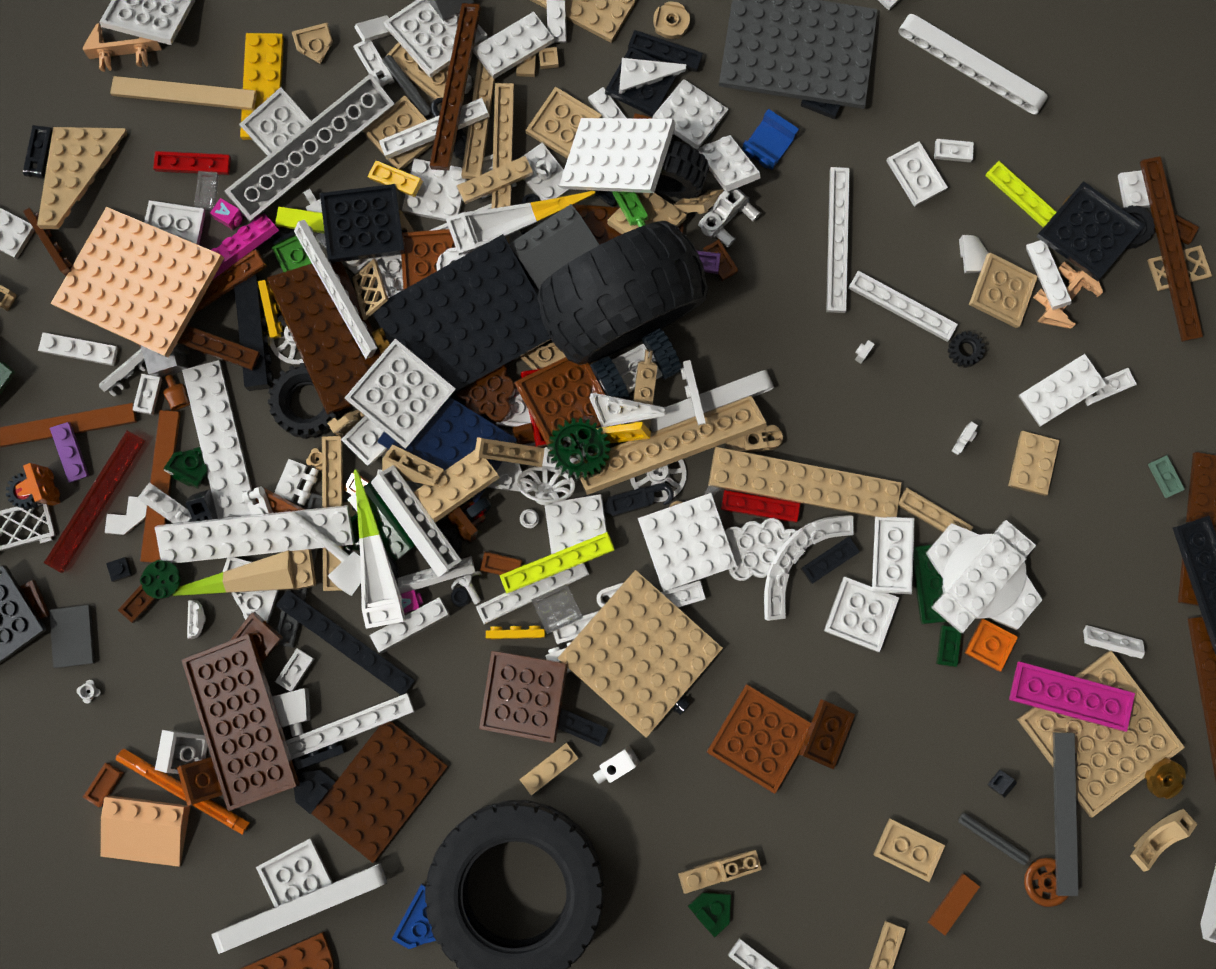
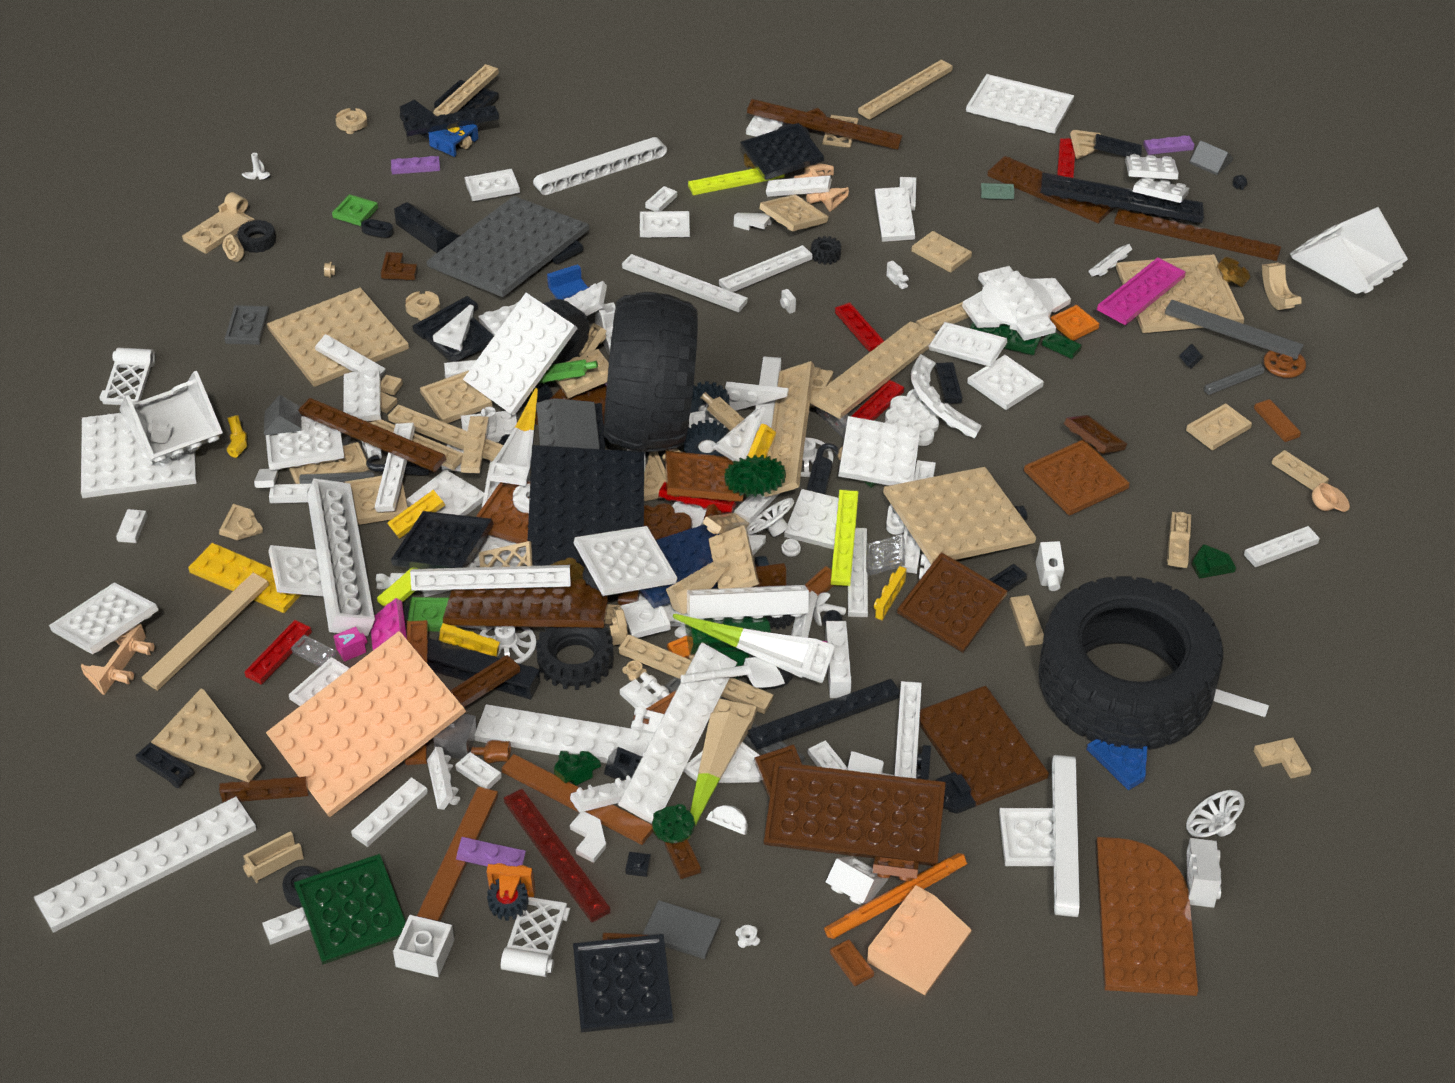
camera: 60 degrees left, 35 degrees down
none -> red plate [835,303,884,352]

